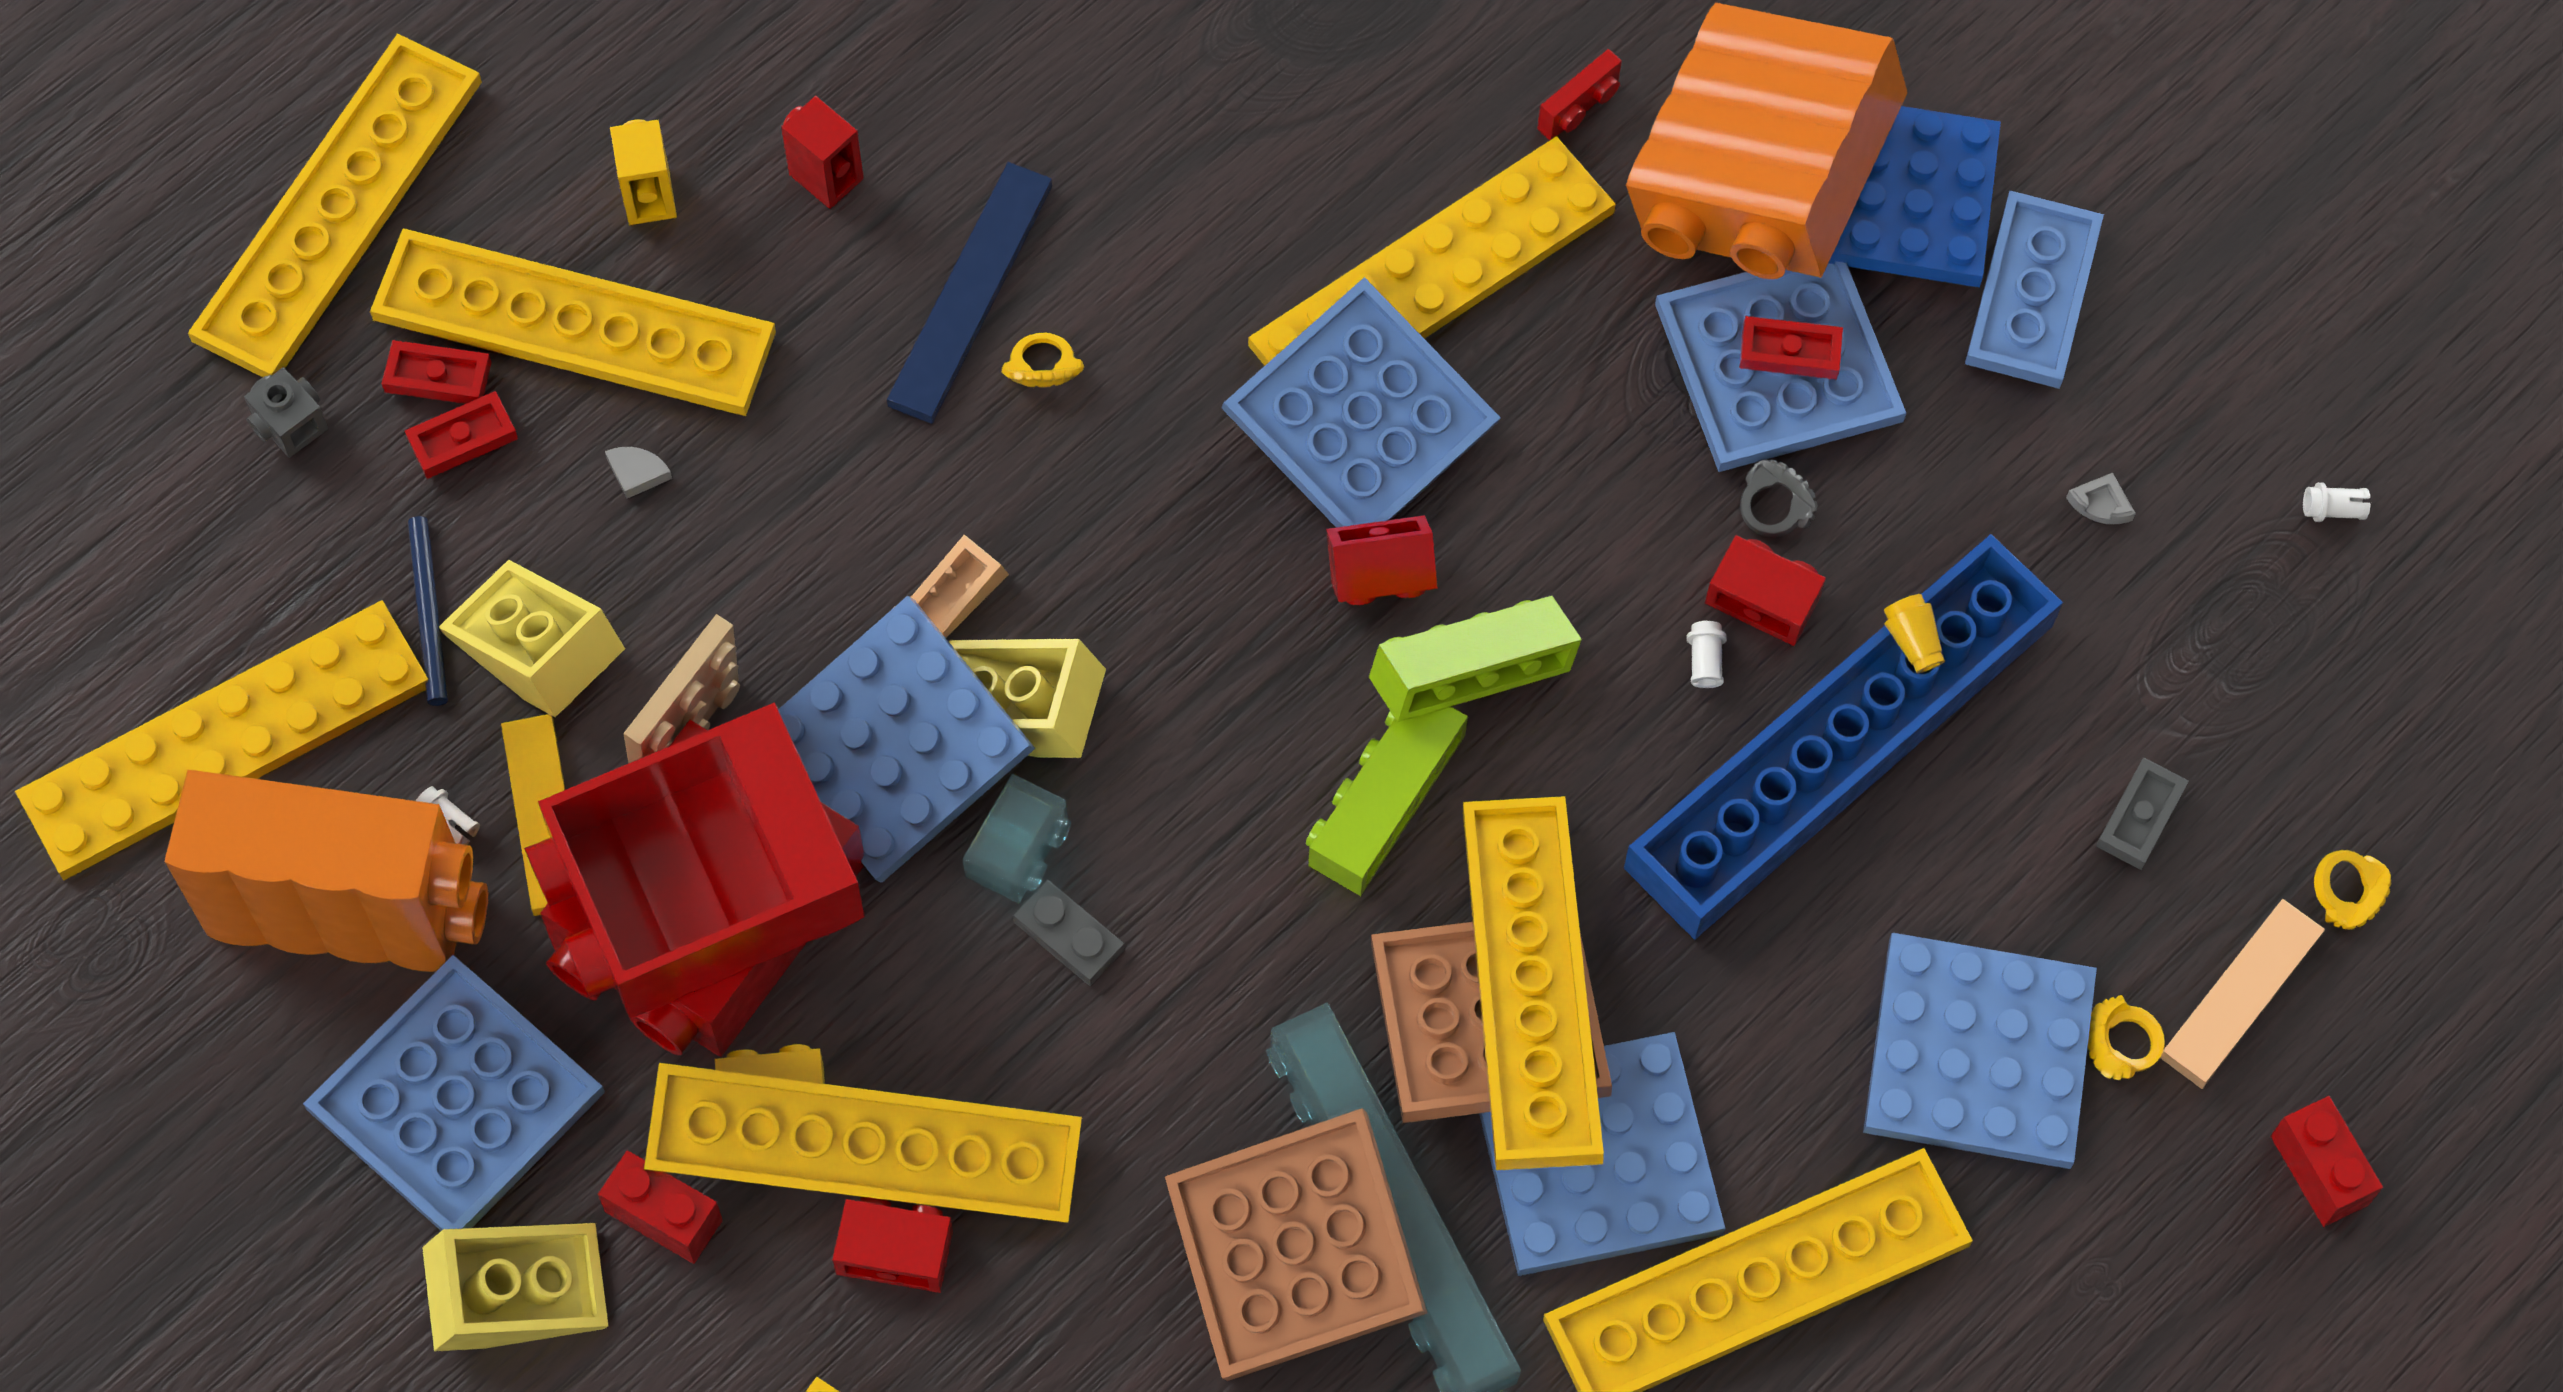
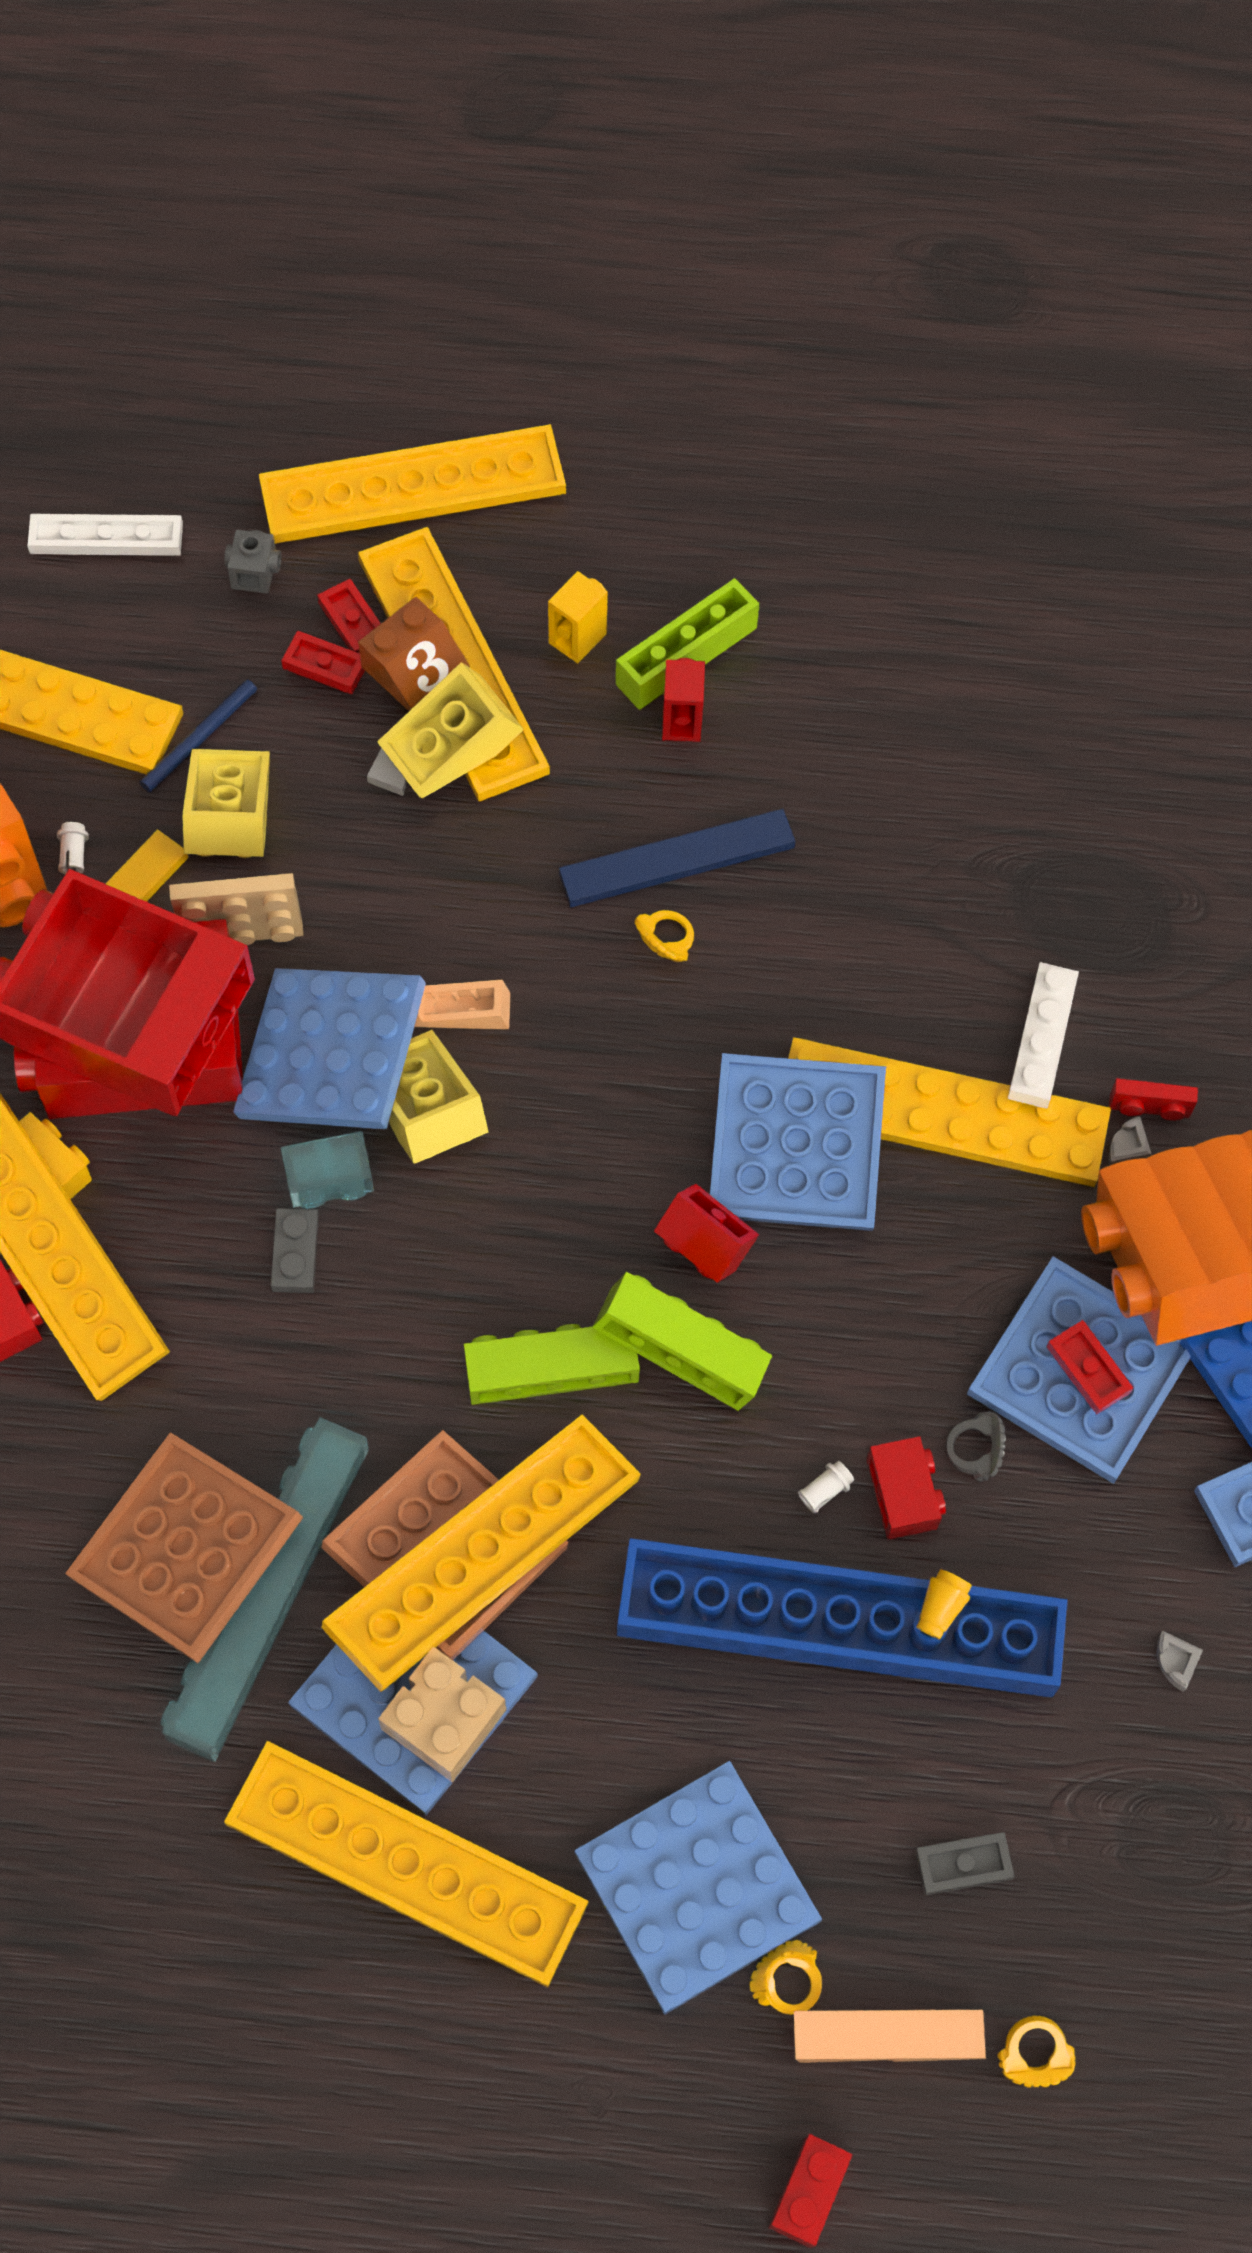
camera: 50 degrees right, 0 degrees up
none -> white plate [27,514,183,556]
none -> dark orange slope [358,597,470,711]
none -> light yellow slope [377,662,524,798]
none -> tan piece [378,1647,506,1783]
none -> lime brick [615,578,759,710]
none -> white plate [1008,962,1079,1109]
none -> light grey tile [1108,1116,1151,1166]

